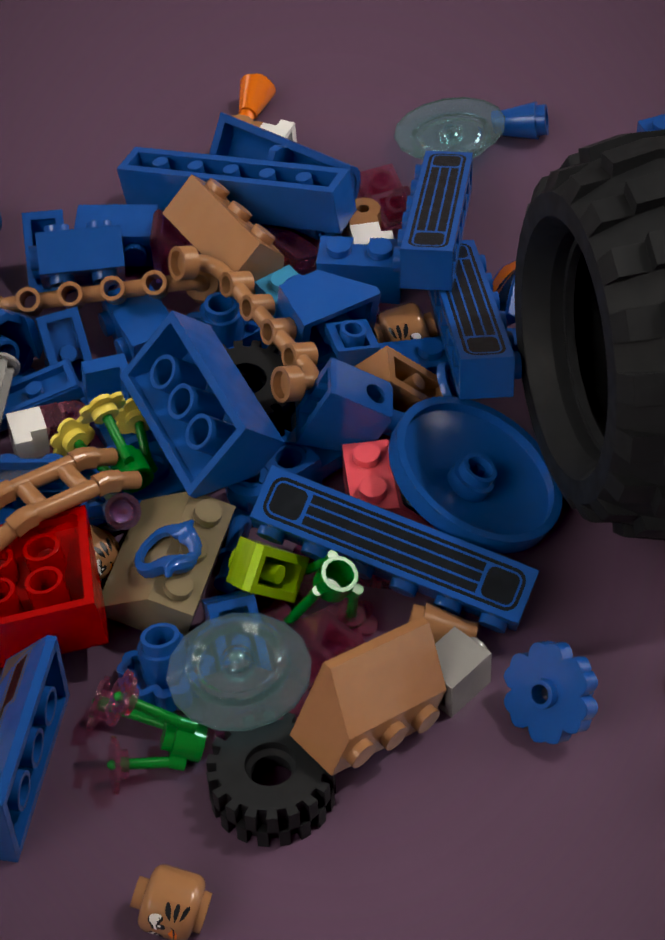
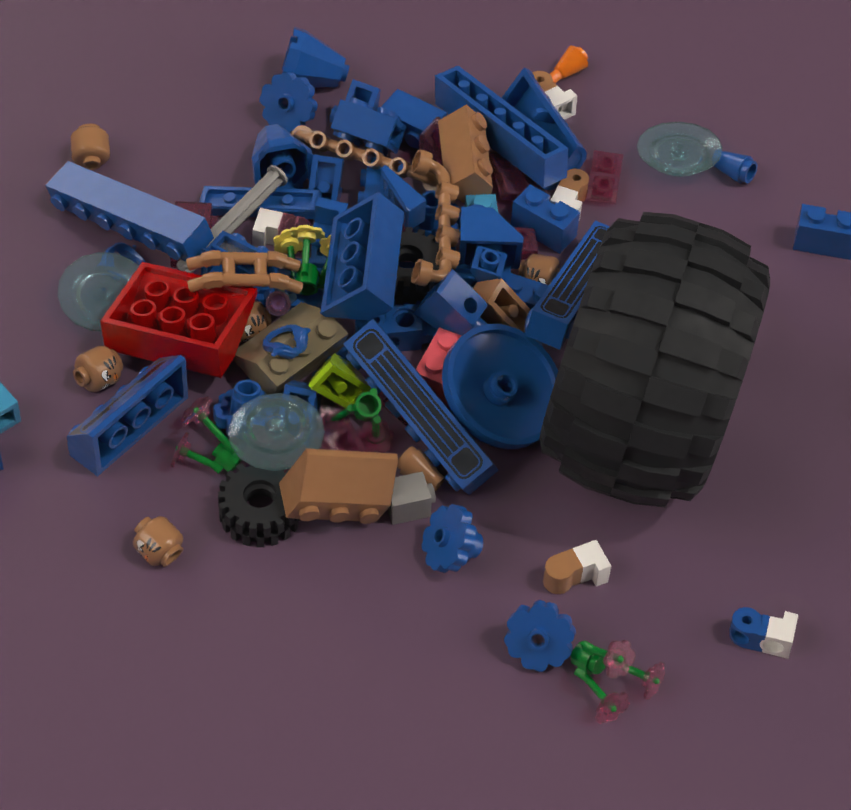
camera: 25 degrees right, 5 degrees up
blue brick [393,151,473,291] -> none
none -> blue slope [380,165,426,229]

